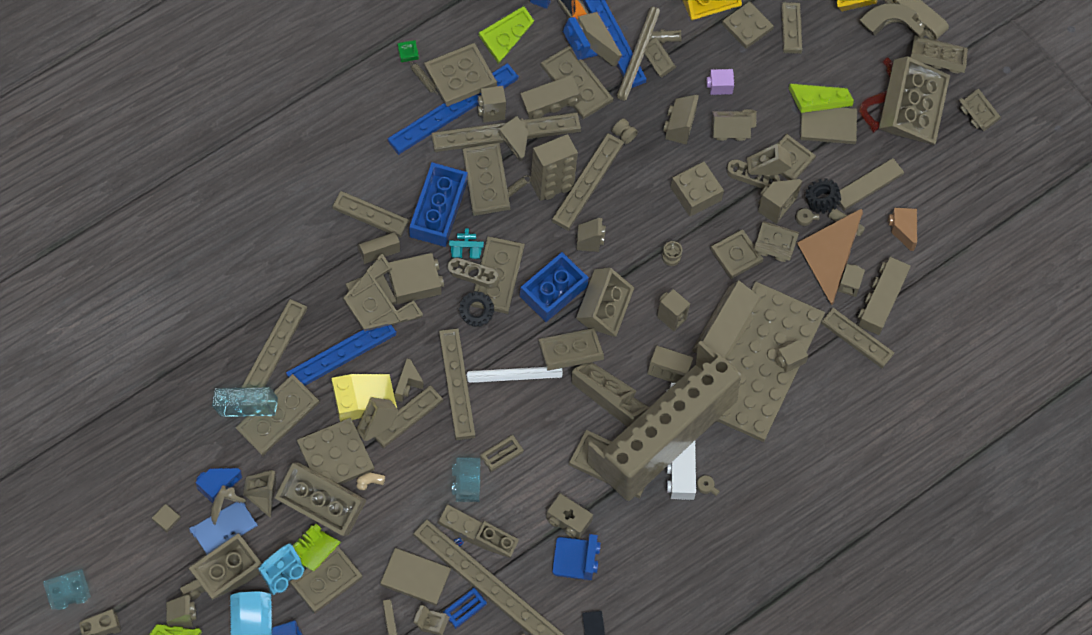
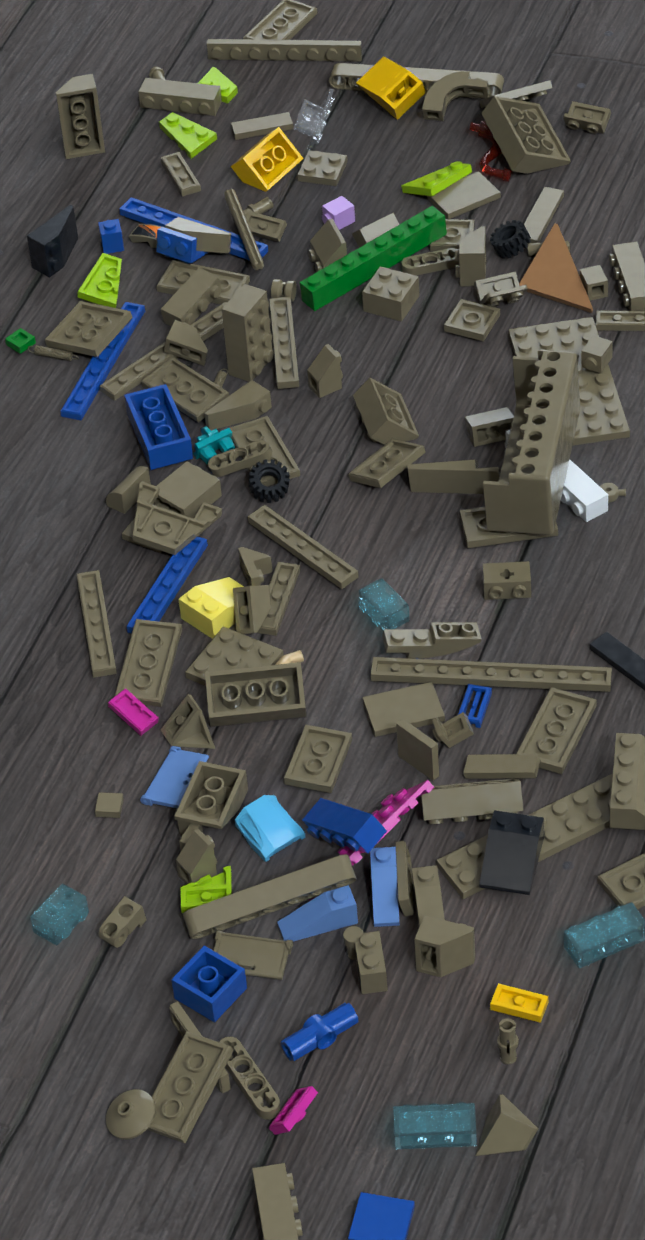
camera: 25 degrees left, 20 degrees down
blue slope [195,468,242,504] -> none
dark tan piece [211,486,246,525] -> none
clear light blue brick [212,387,278,417] -> none
medium azure slope [258,543,305,595] -> none
lime hinge [293,524,341,572] -> none
dark tan tile [333,191,409,238] -> none
white axle [467,367,563,383] -> none
dark tan brick [477,86,506,123] -> none
dark tan tile [480,435,524,472] -> none
blue brick [520,252,589,322] -> none
blue bracket [553,534,601,581] -> none
dark tan brick [657,289,690,331] -> none
dark tan wheel [662,241,683,266] -> none
dark tan slope [692,280,761,359] -> none
dark tan slope [747,143,792,175] -> none
dark tan tile [781,3,802,53] -> none
dark tan piece [796,208,819,226] -> none
medium nougat slope [888,208,917,251] -> none
none -> dark pink plate [108,688,159,736]
none -> dark tan slope [205,380,272,430]
none -> green brick [300,206,447,311]

